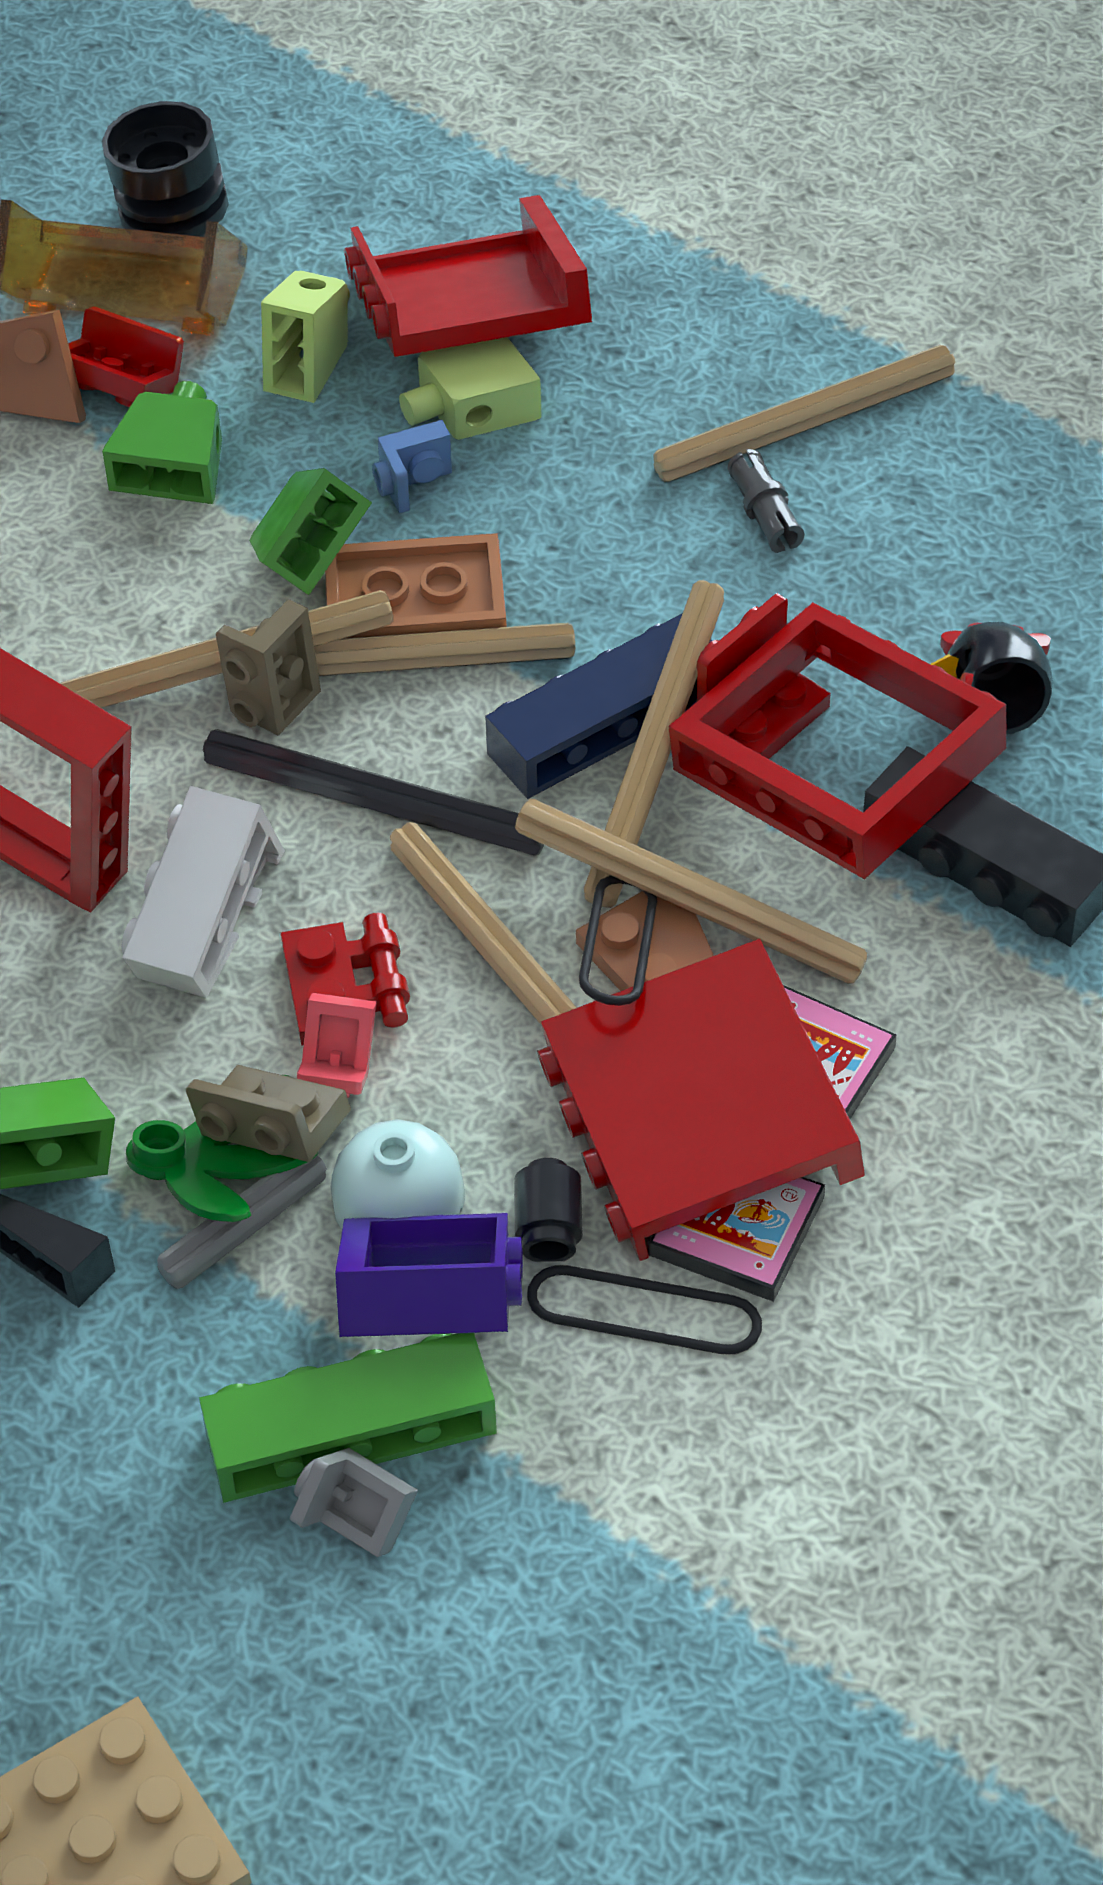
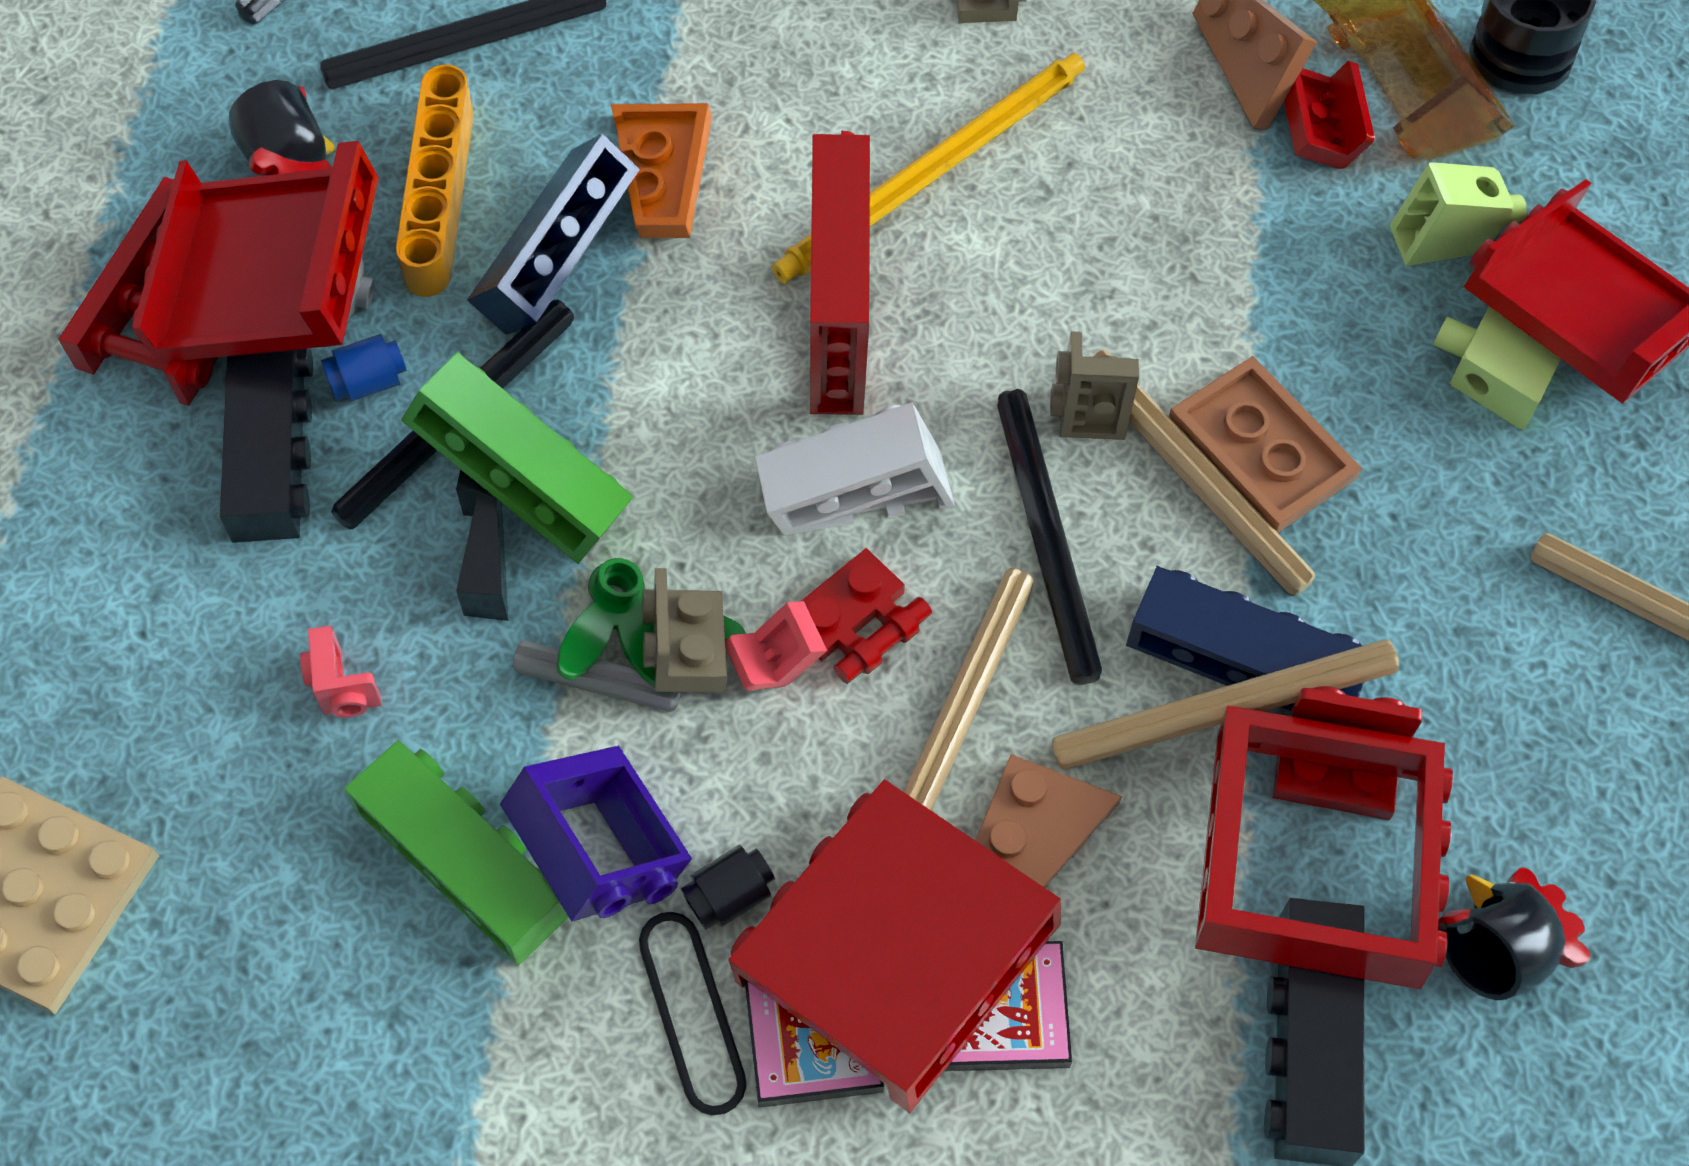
camera: 55 degrees right, 10 degrees up
tan axle [60,590,393,708] -> none
bright green torso [102,381,222,504] -> none
bright green torso [249,468,372,595] -> none
light grey bracket [290,1448,418,1557] -> none
light aqua cylinder [330,1119,465,1229] -> none
medium blue bracket [372,420,452,513] -> none
tan axle [515,799,867,984] -> none
black piece [579,875,657,1006] -> none
dark grey pin [727,449,805,553] -> none
none -> coral bracket [300,625,382,718]

